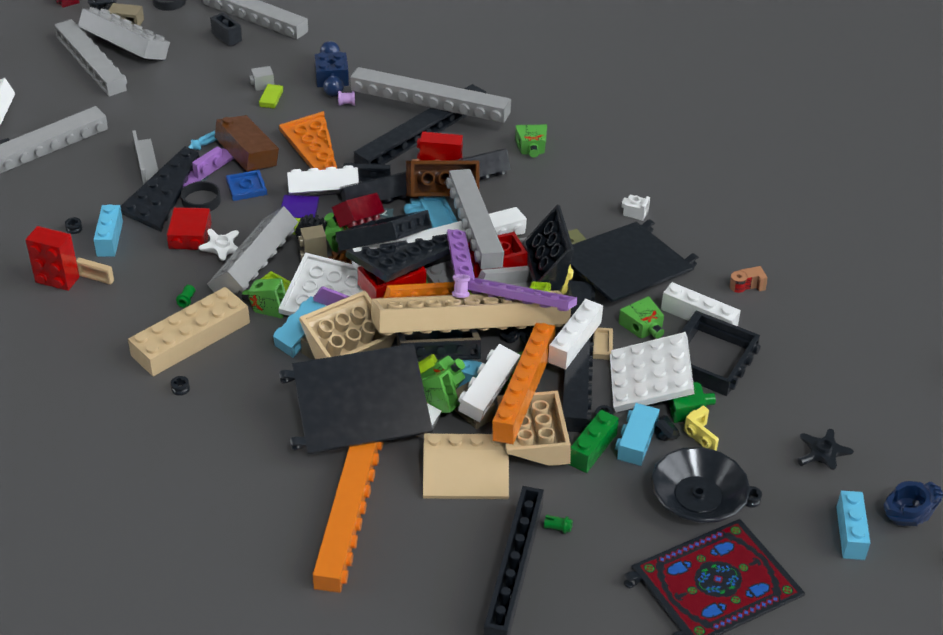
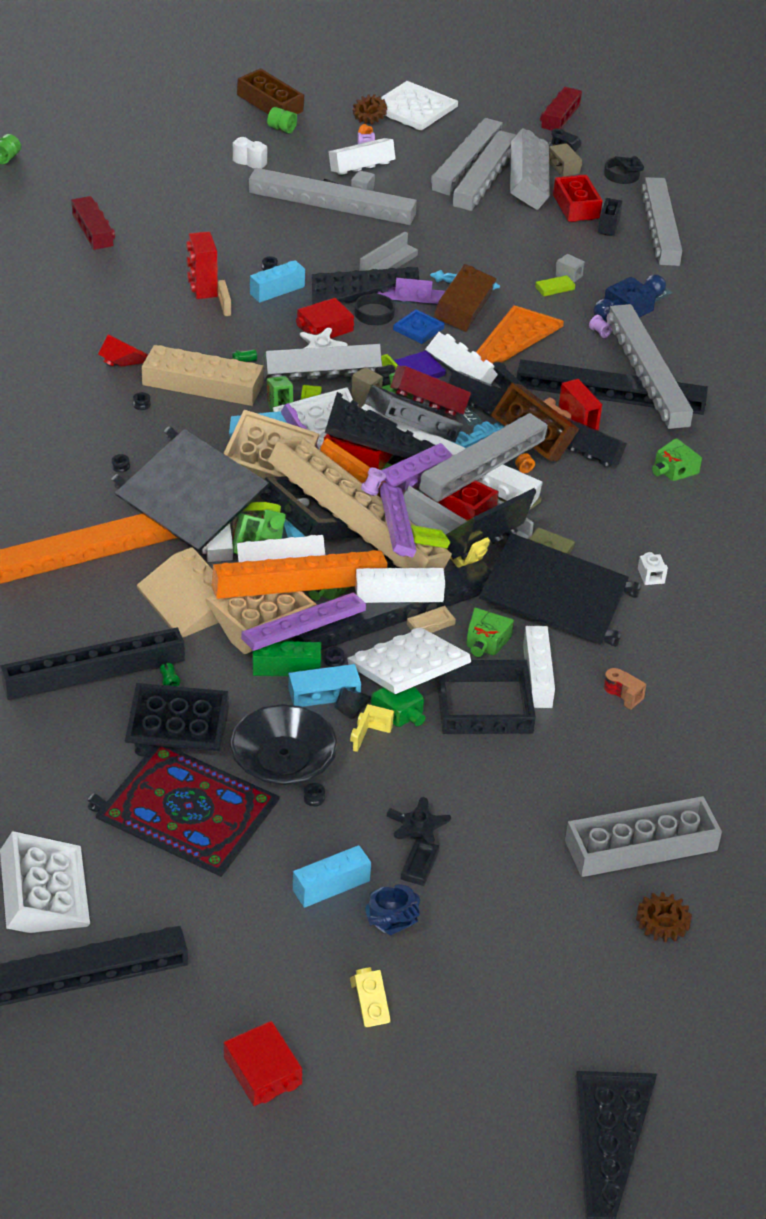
camera: 55 degrees right, 0 degrees up
none -> red slope [98,334,148,367]
none -> black bush [111,454,130,472]
none -> black slope [125,683,229,751]
none -> medium lavender plate [241,592,366,651]
none -> light grey brick [351,170,375,191]
none -> black tile [401,839,439,886]
none -> light grey brick [431,118,503,195]
none -> red brick [553,175,603,222]
none -> light grey brick [565,796,722,877]

